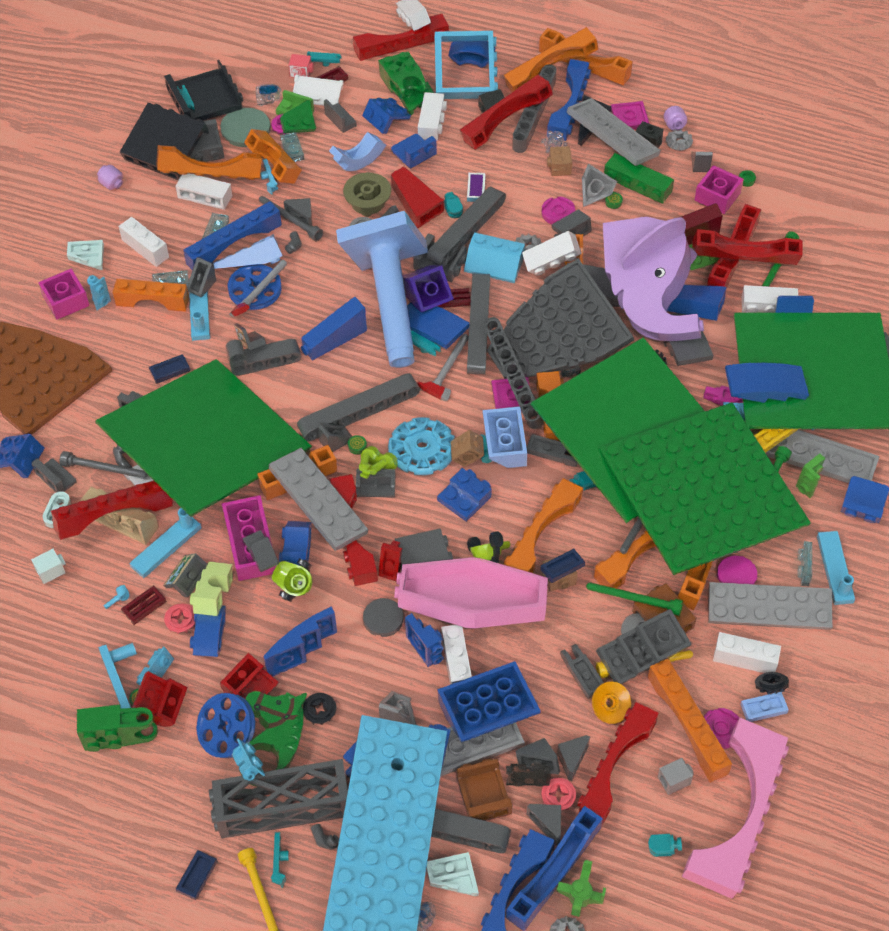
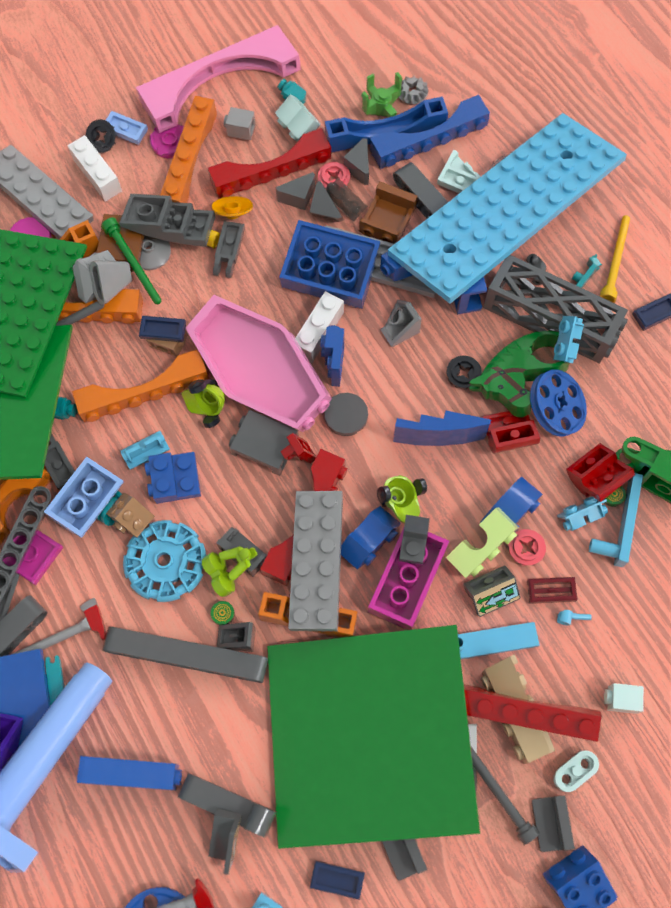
camera: 140 degrees left, 15 degrees up
none -> light grey piece [73,250,132,305]
none -> medium azure hinge [120,431,170,470]
none -> light aqua brick [275,94,321,142]

